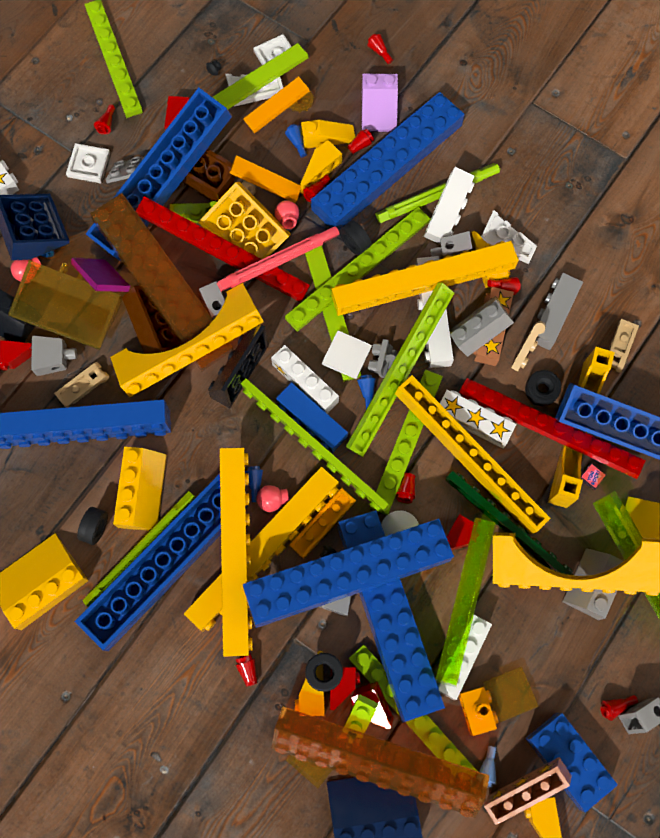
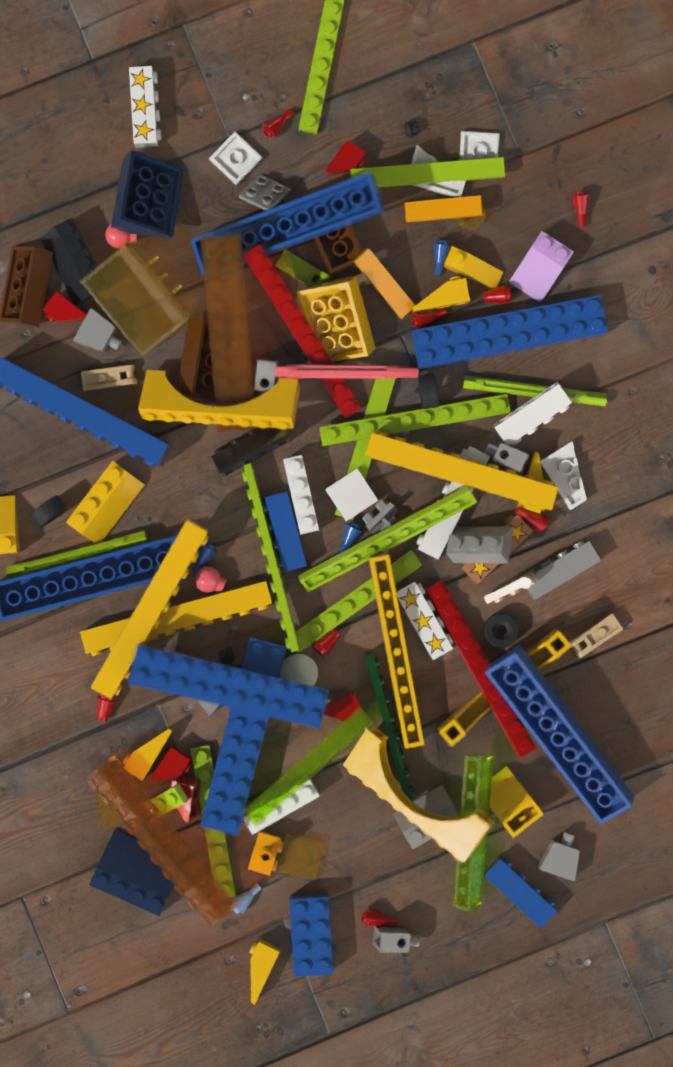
camera: 30 degrees right, 15 degrees up
magenta tile [71,257,130,292] -> none
coral piece [274,200,299,229] -> none
light orange tile [289,488,356,559] -> none
black tyre [305,653,343,692] -> none
nougat brick [484,757,572,825] -> none
tile [581,463,607,490] -> none

